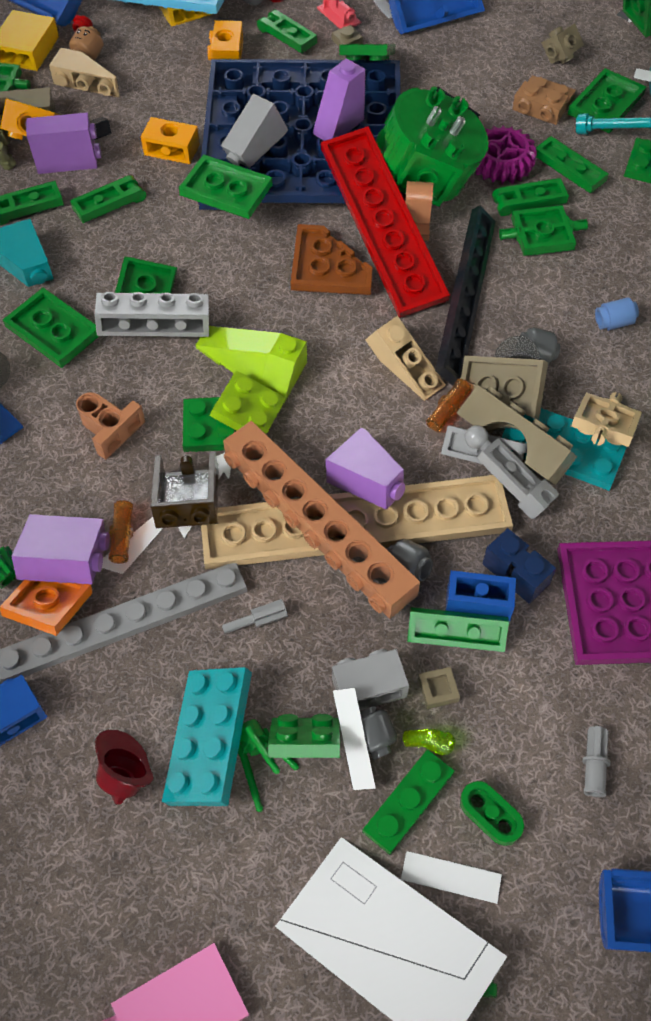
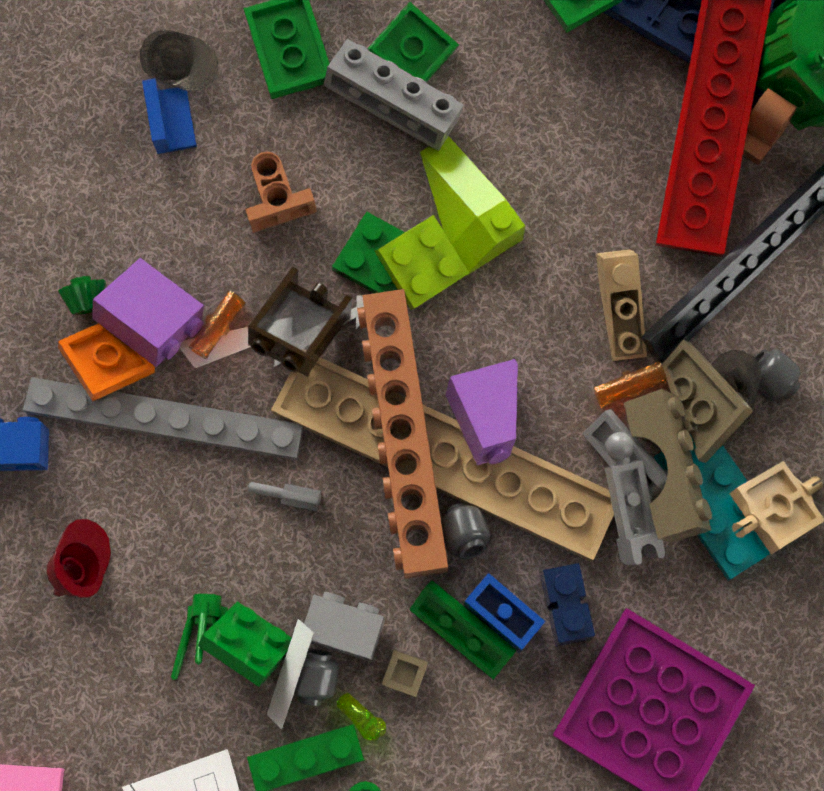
camera: 35 degrees right, 15 degrees up
teal plate [162,667,252,806] -> none
dark orange plate [290,224,373,295] -> none

